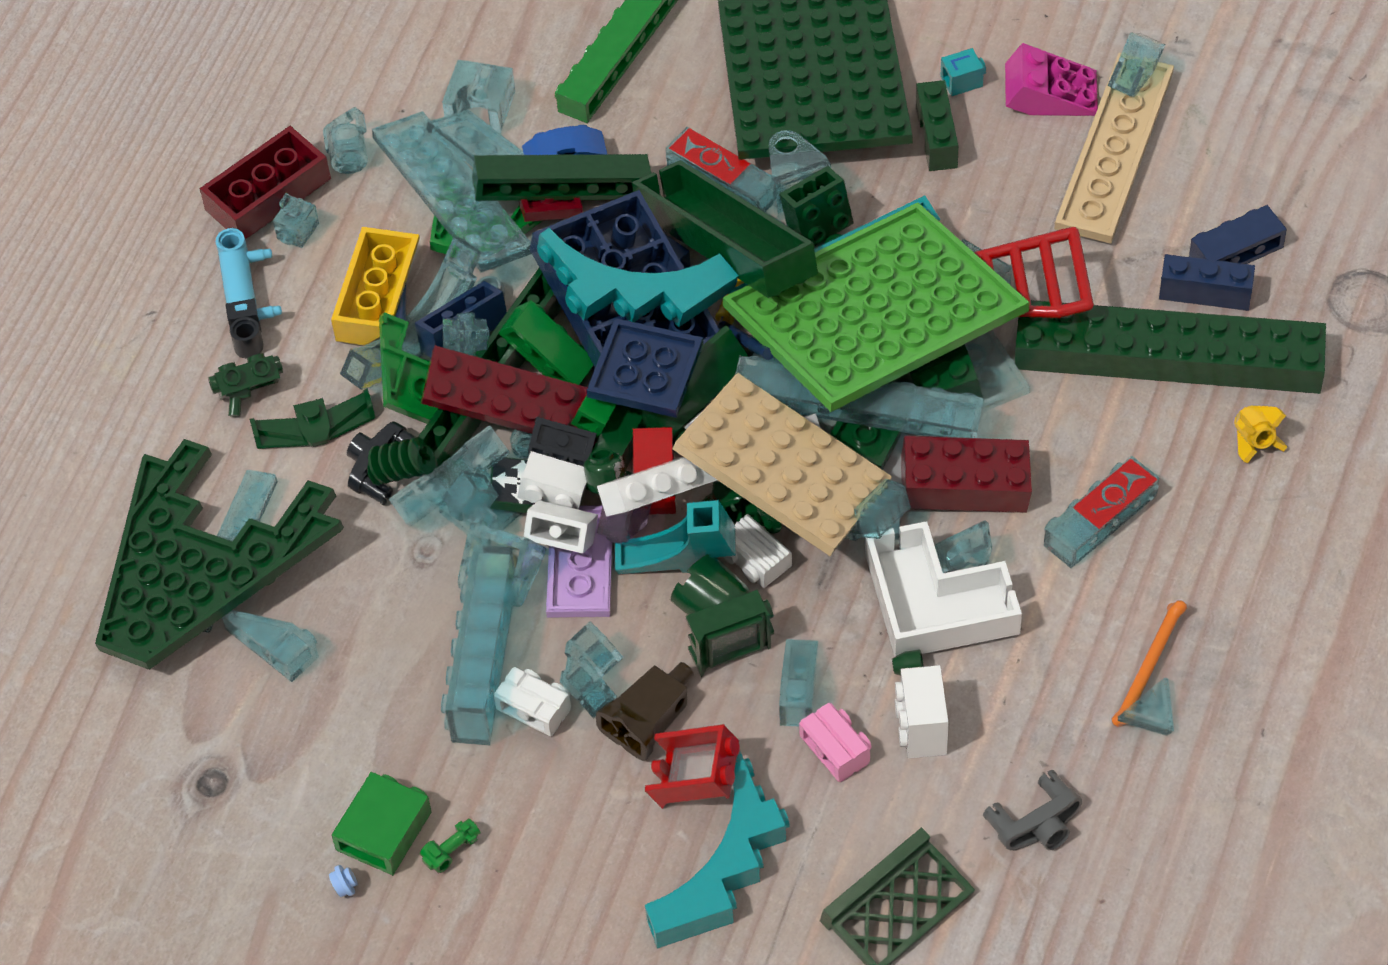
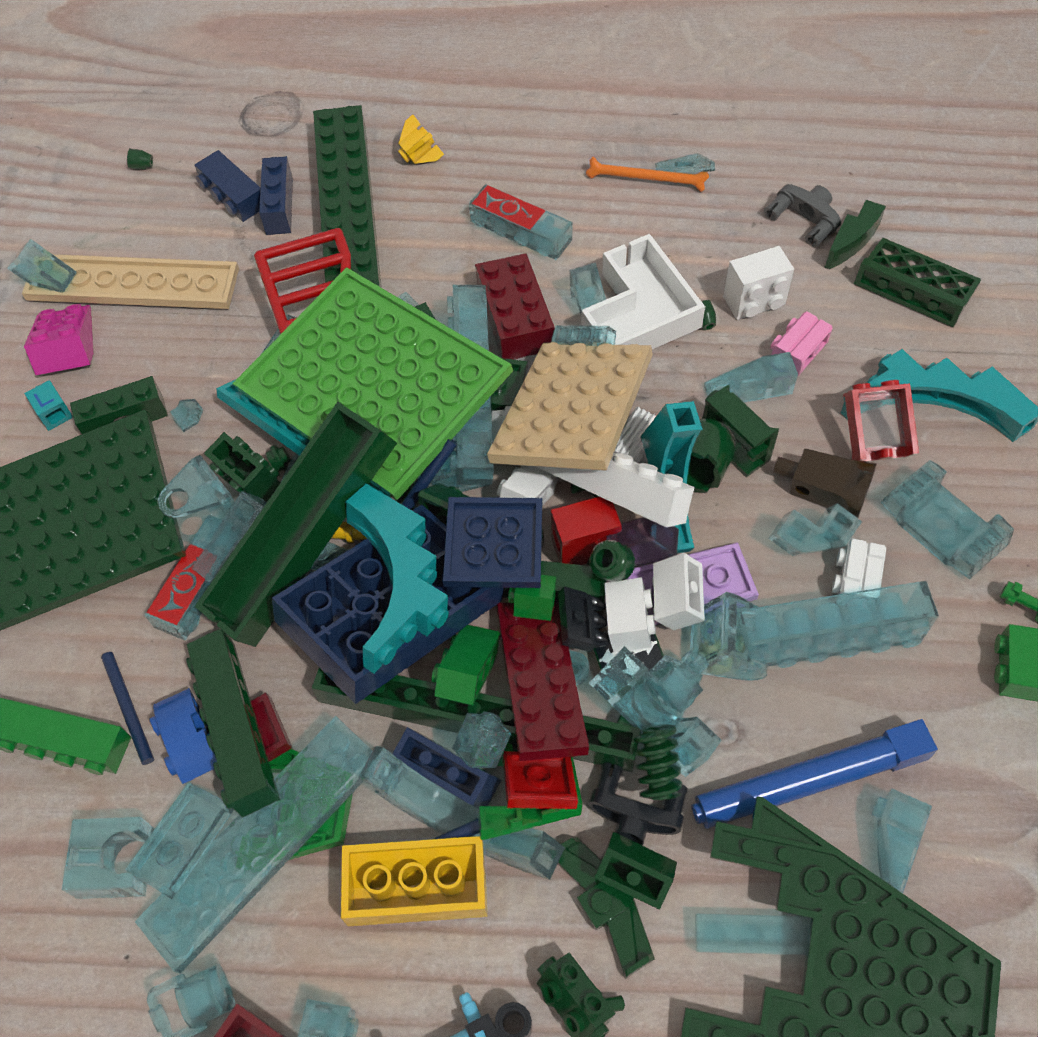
camera: 105 degrees left, 5 degrees up
none -> dark blue bar [101,652,154,765]
none -> dark green hose [127,148,153,170]
none -> clear light blue piece [170,399,203,432]
none -> clear light blue slope [192,491,267,583]
none -> red tile [503,751,578,809]
none -> dark green brick [594,832,677,910]
none -> blue brick [691,719,938,829]
none -> dark green slope [825,200,886,270]
none -> clear light blue plate [881,460,1014,579]

